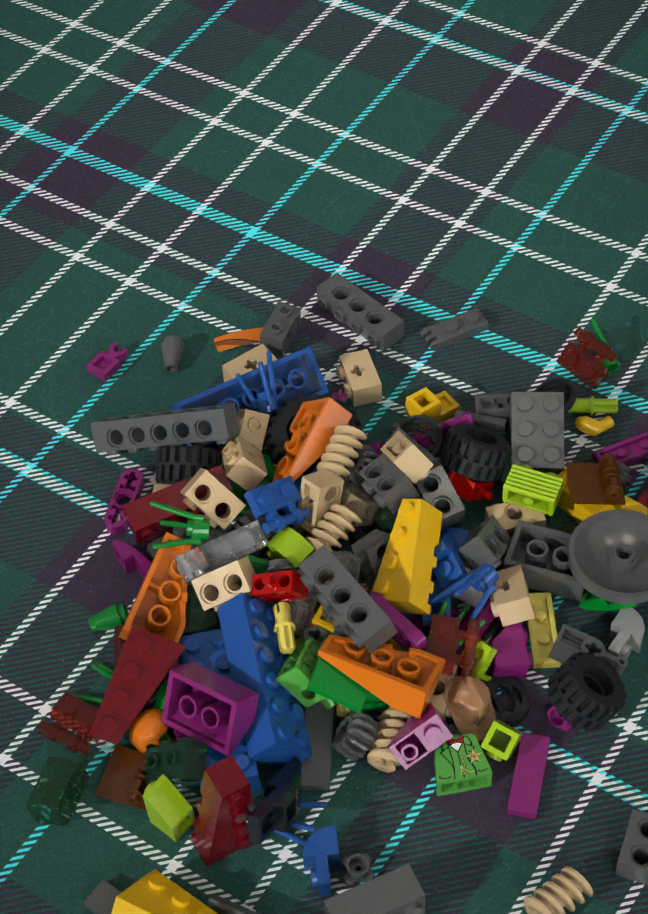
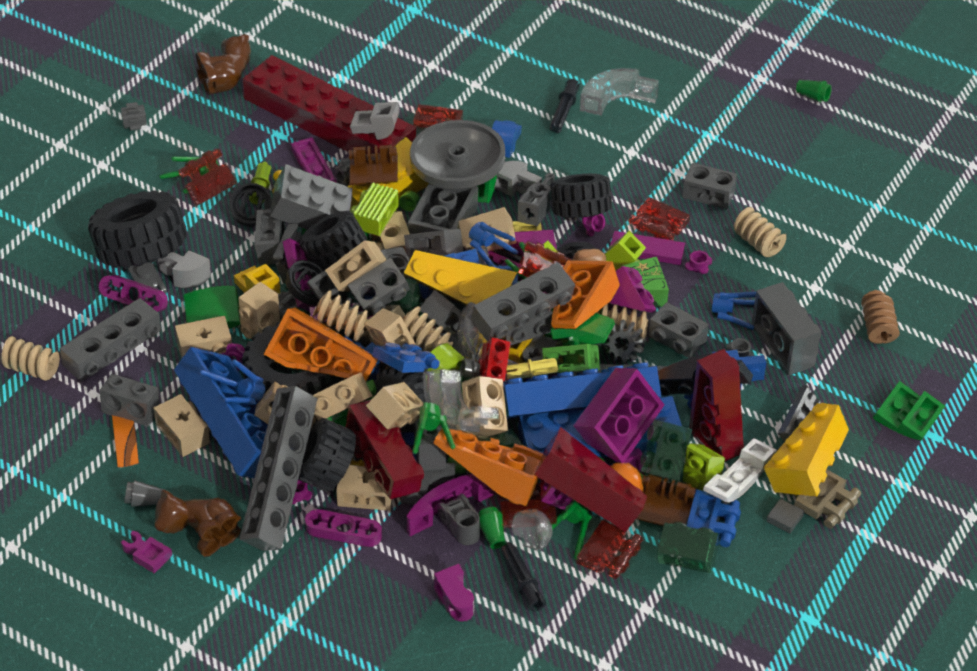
camera: 95 degrees left, 5 degrees down
none -> tan piece [1,336,60,381]
none -> black tyre [88,190,187,268]
none -> magenta beam [99,275,168,312]
none -> reddish brown animal [154,490,241,557]
none -> light grey brick [158,251,211,288]
none -> green slope [184,286,241,329]
none -> tan brick [238,282,280,339]
none -> magenta leg [434,564,474,622]
none -> dark grey piece [437,493,480,545]
none -> black axle [501,542,546,612]
none -> clear hair [512,509,552,551]
none -> clear red plate [629,197,690,241]
none -> dark grey brick [648,302,709,358]
none -> magenta plate [685,250,712,274]
none -> blue plate [685,489,741,547]
none -> white slope [703,438,776,502]
none -> blue plant [712,292,756,330]

